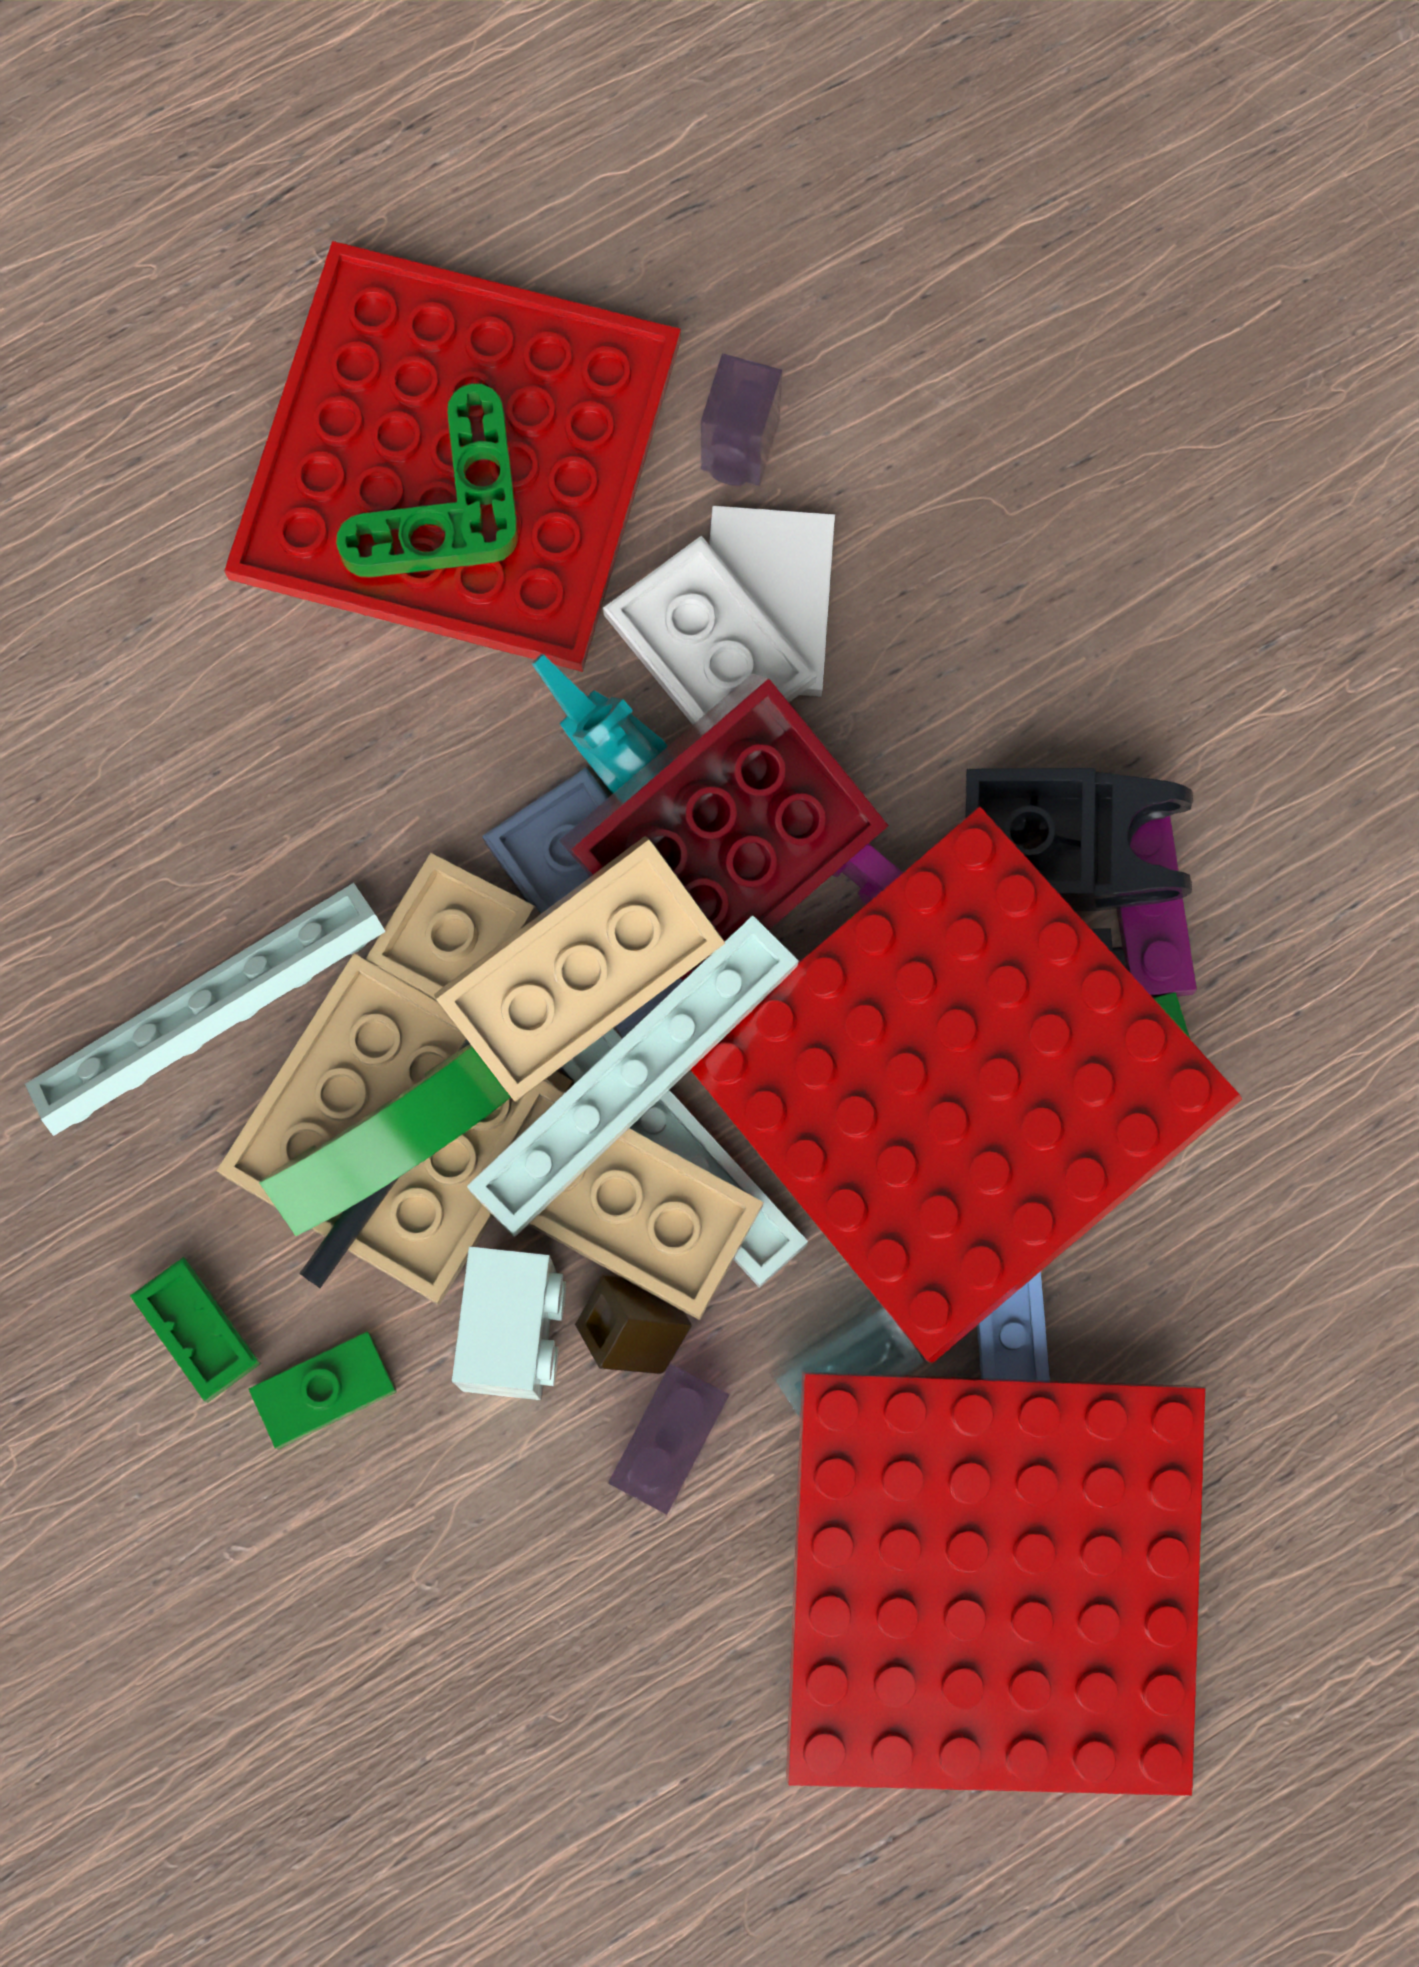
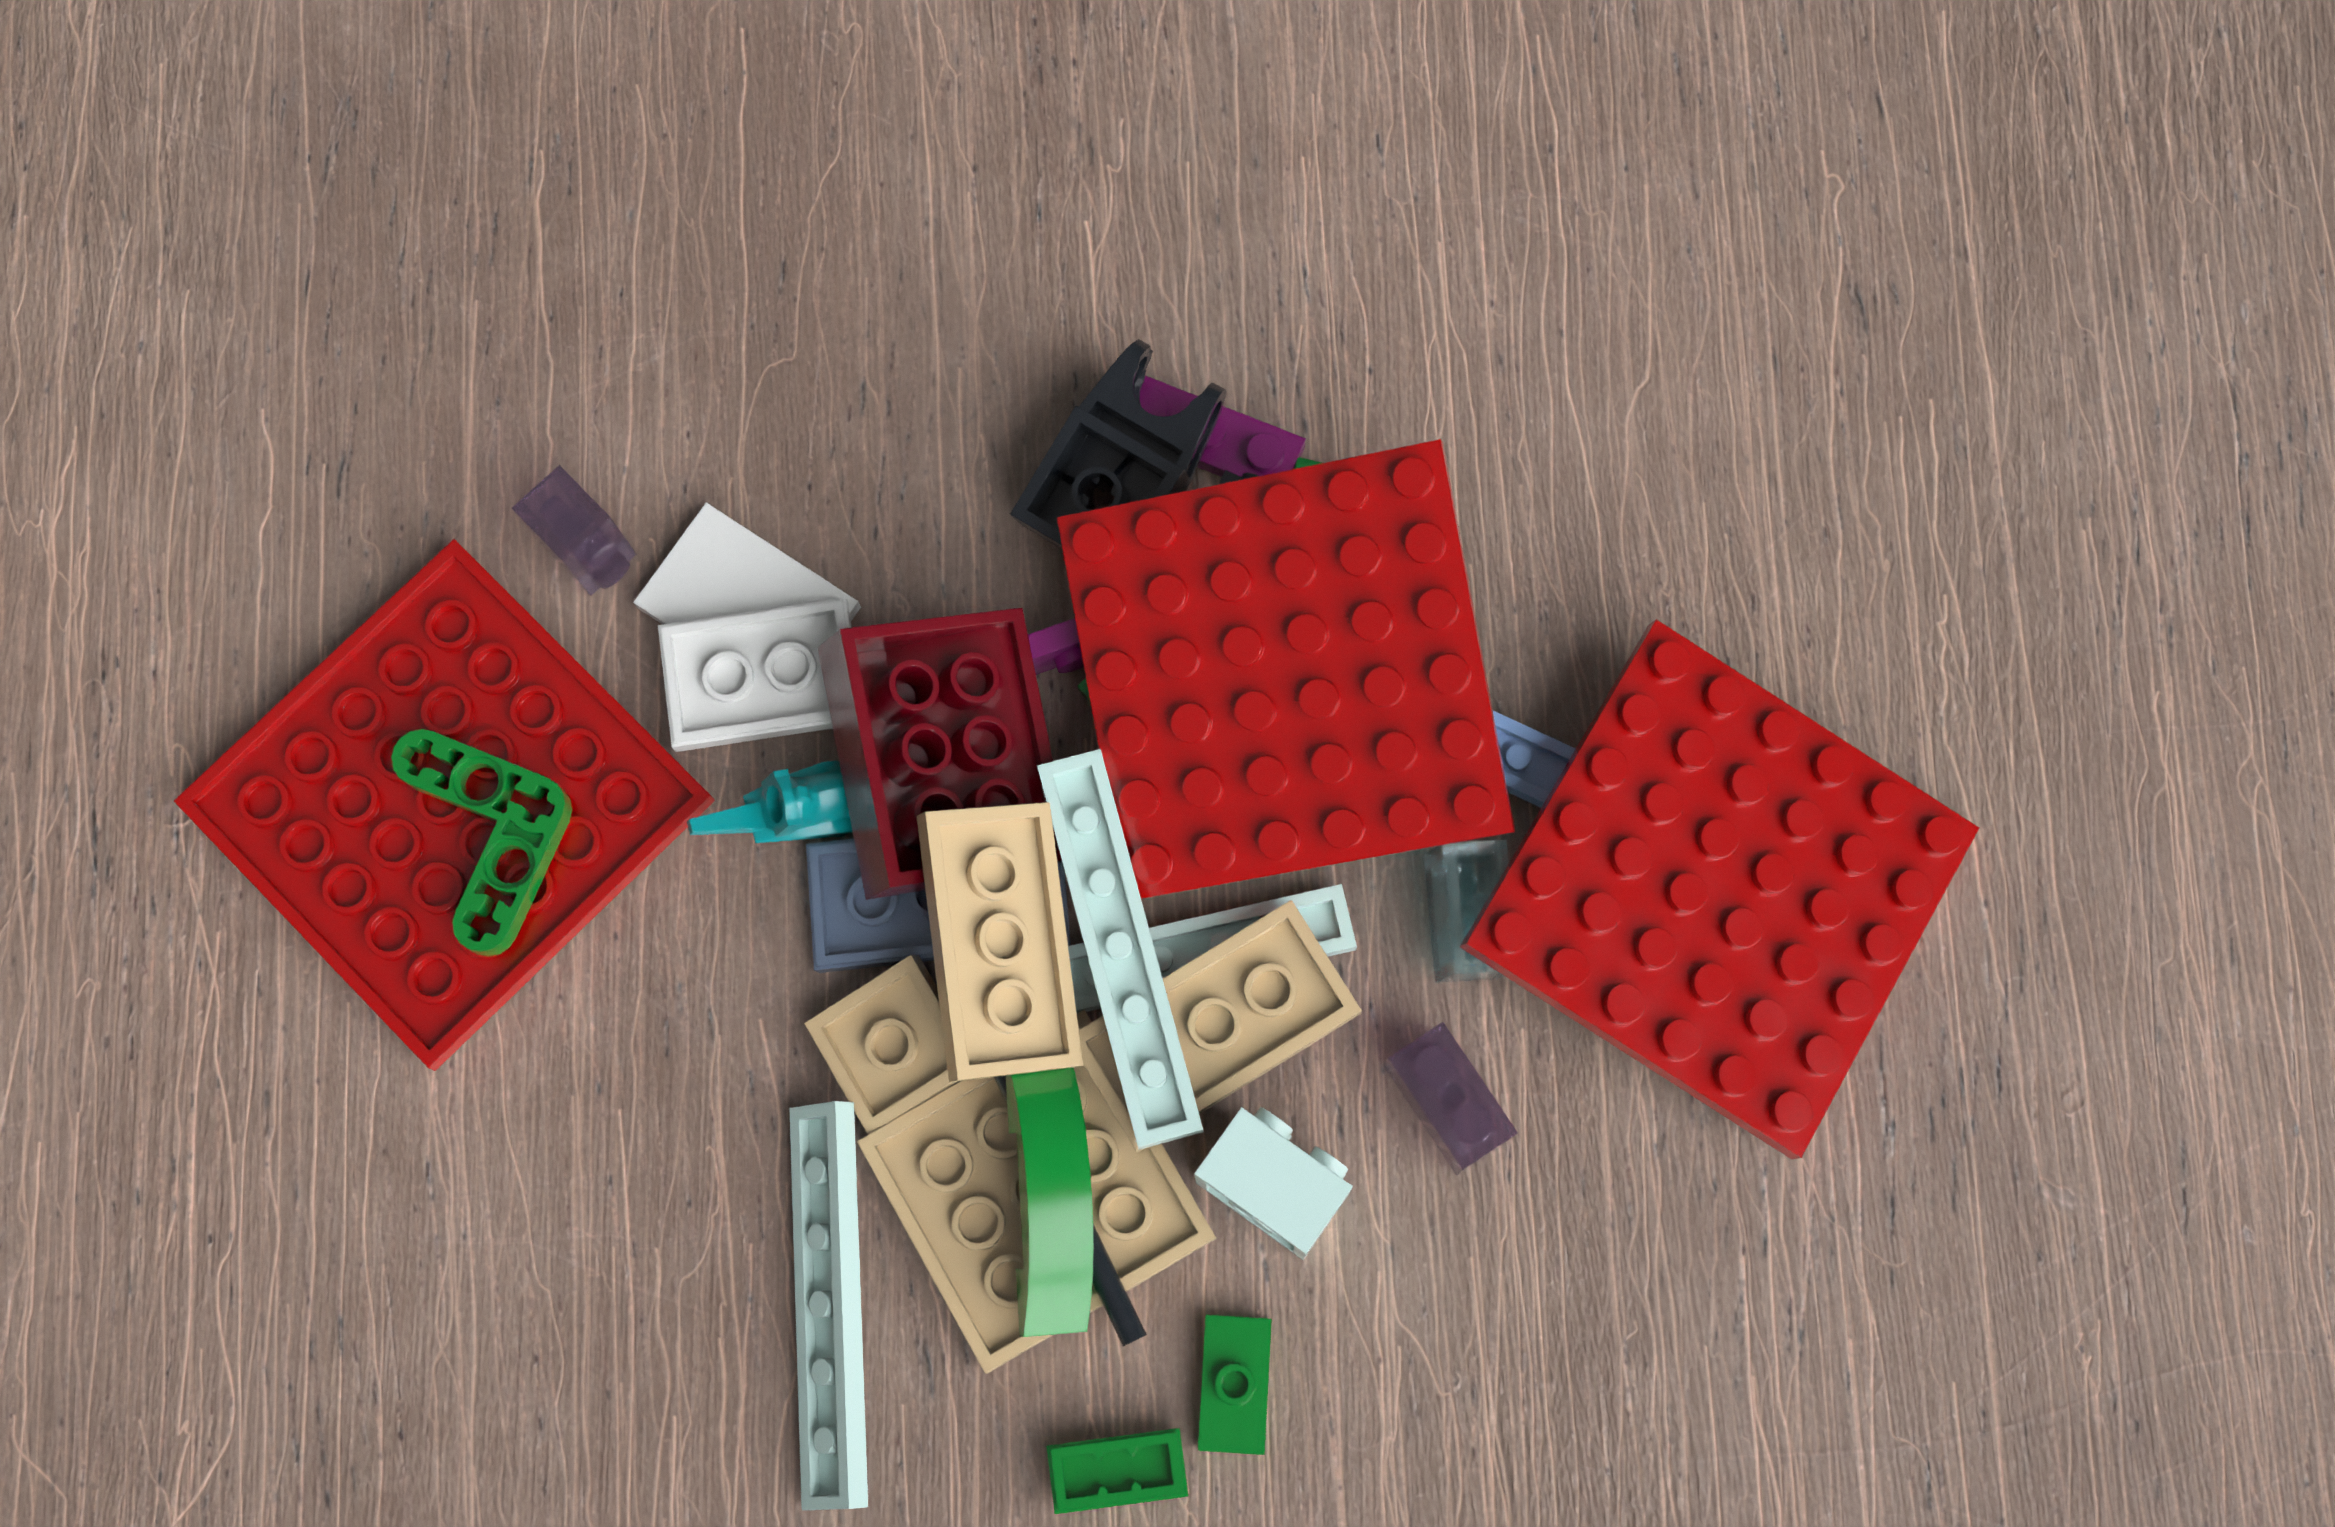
camera: 55 degrees left, 0 degrees up
dark brown panel [575,1275,692,1374] -> none

